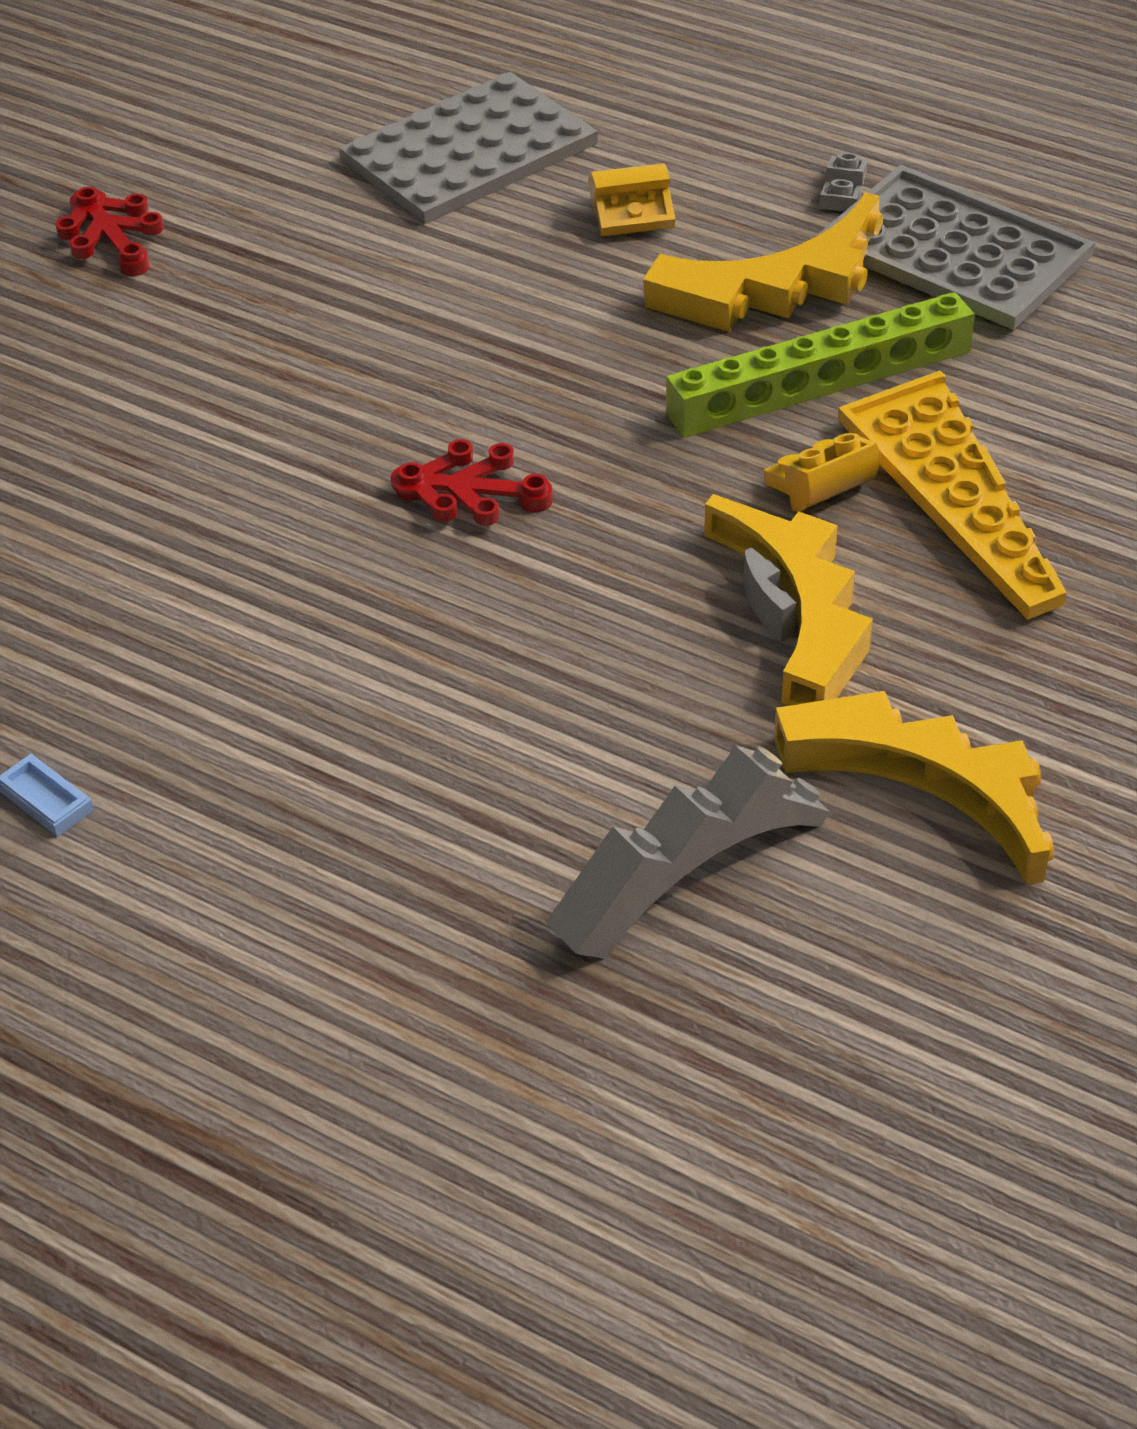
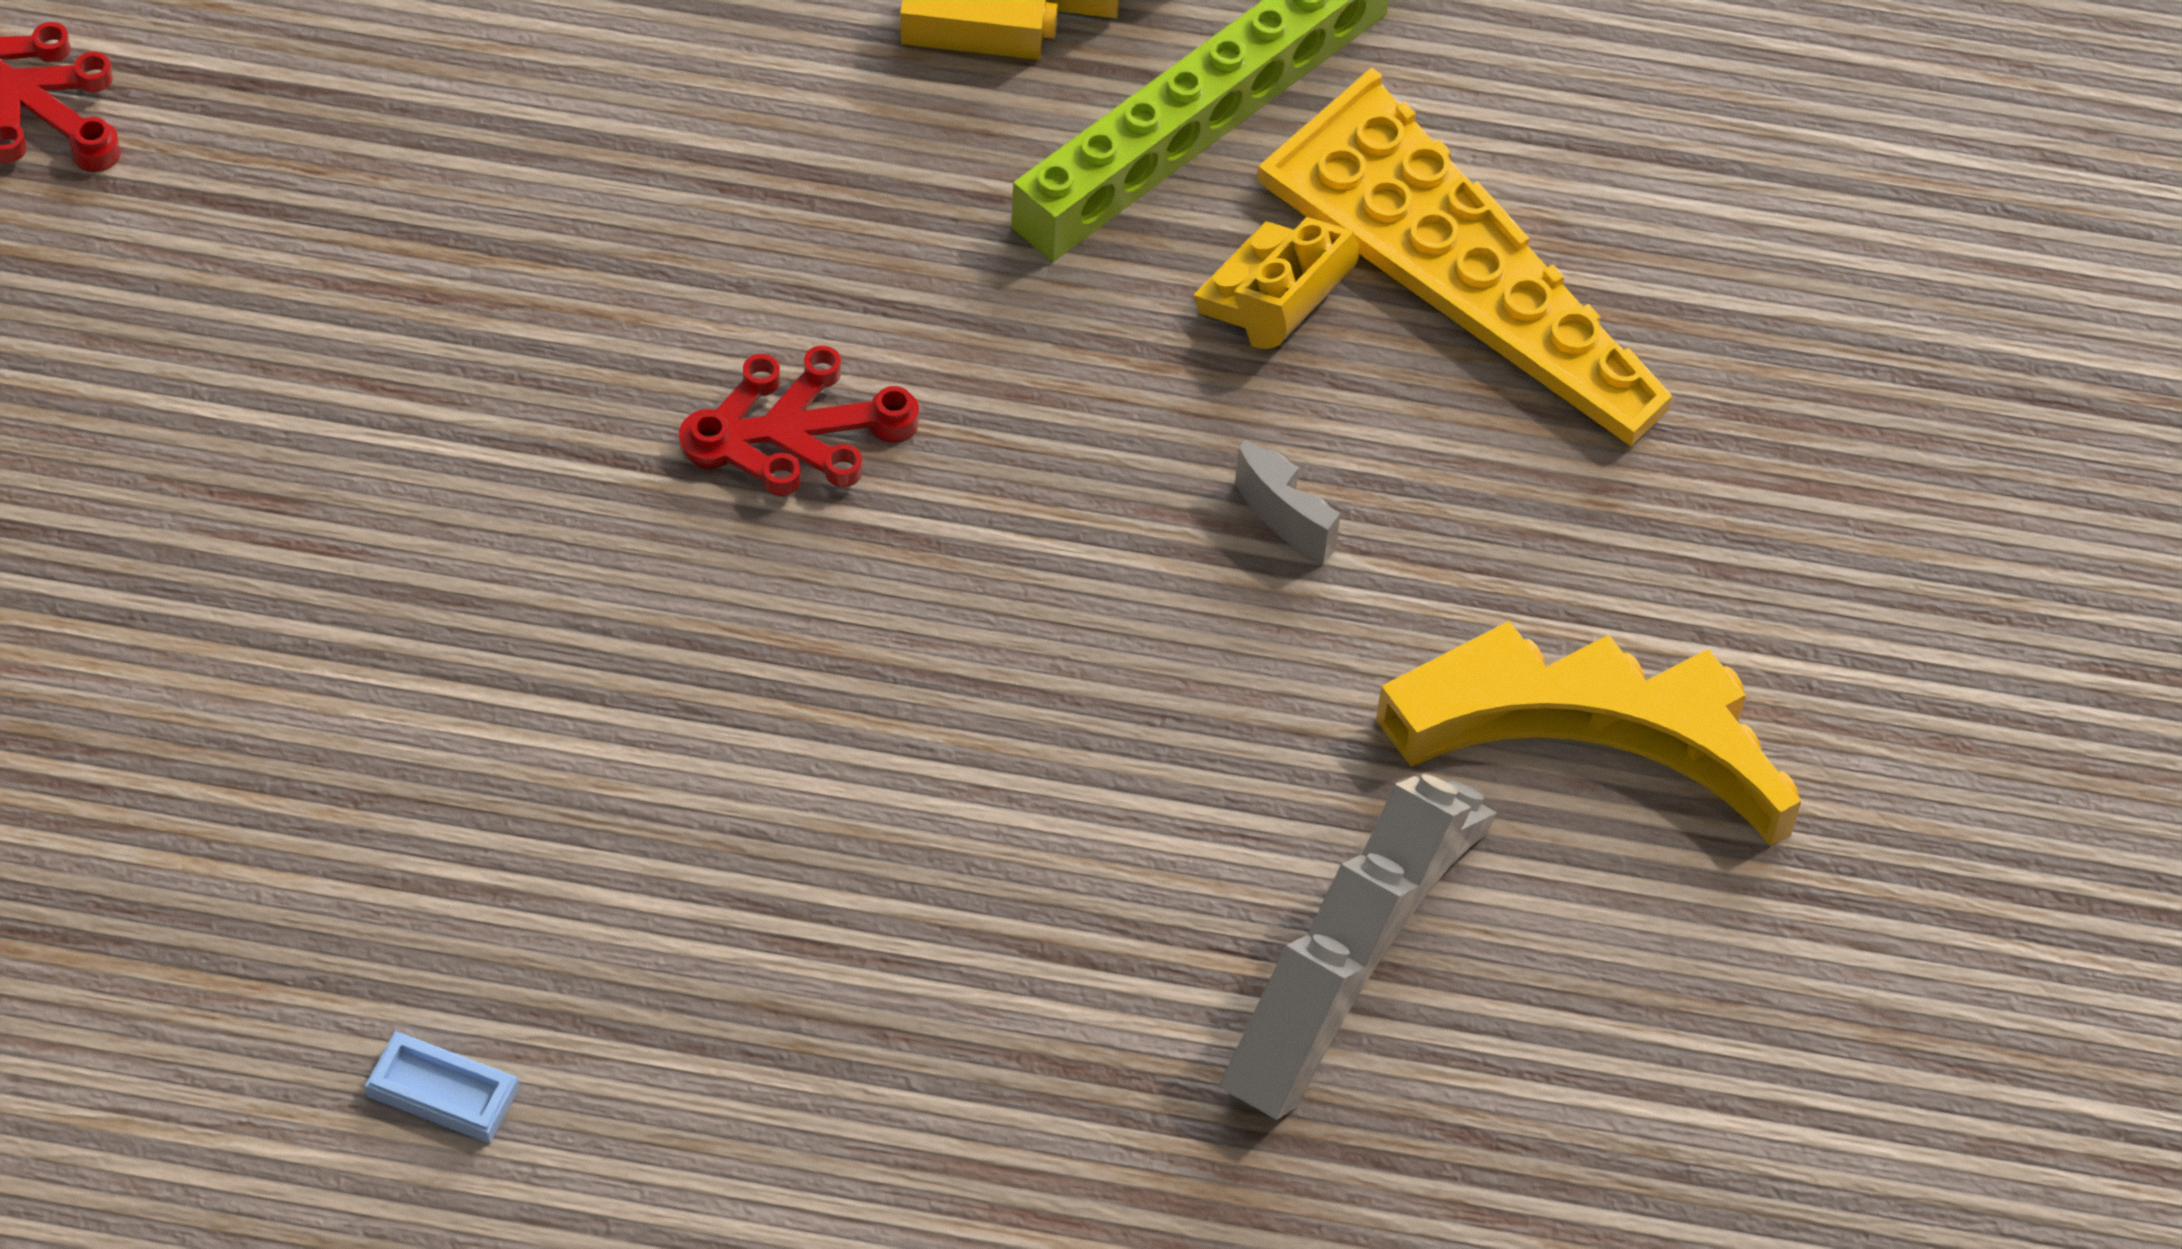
camera: 25 degrees left, 10 degrees up
yellow arch [704,494,873,706] -> none

